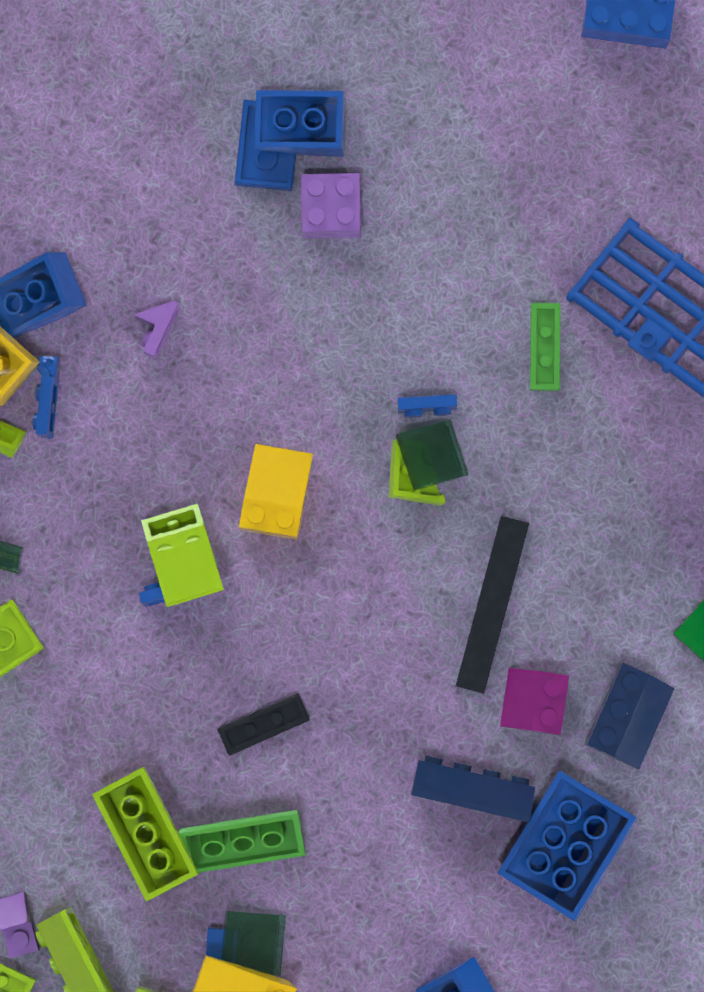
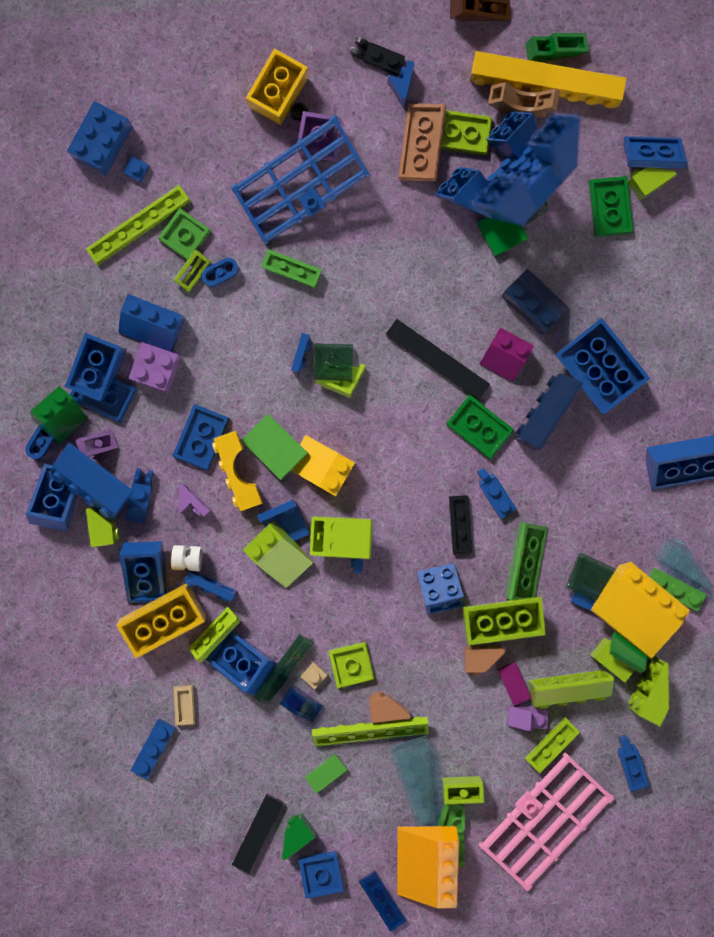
camera: 70 degrees left, 5 degrees up
none -> blue plate [25,426,54,459]
none -> blue slope [26,464,77,532]
none -> green slope [30,386,88,444]
none -> blue slope [51,443,133,520]
none -> medium lavender slope [76,430,118,458]
none -> lime tile [86,185,191,266]
none -> lime slope [86,508,120,547]
none -> blue slope [118,294,186,352]
none -> blue plate [123,156,150,183]
none -> blue hinge [125,468,154,524]
none -> bright green tile [158,208,211,260]
none -> white wheel [171,545,203,571]
none -> blue tile [172,404,230,471]
none -> lime tile [173,250,211,292]
none -> blue plate [202,258,239,287]
none -> yellow arch [212,430,263,511]
none -> bright green tile [241,414,309,481]
none -> lime slope [243,520,314,588]
none -> blue bracket [257,499,309,541]
none -> bracket [417,563,464,615]
none -> green tile [446,394,514,459]
none -> nougat slope [464,646,505,676]
none -> blue hinge [477,468,517,519]
none -> magenta tile [497,662,531,706]

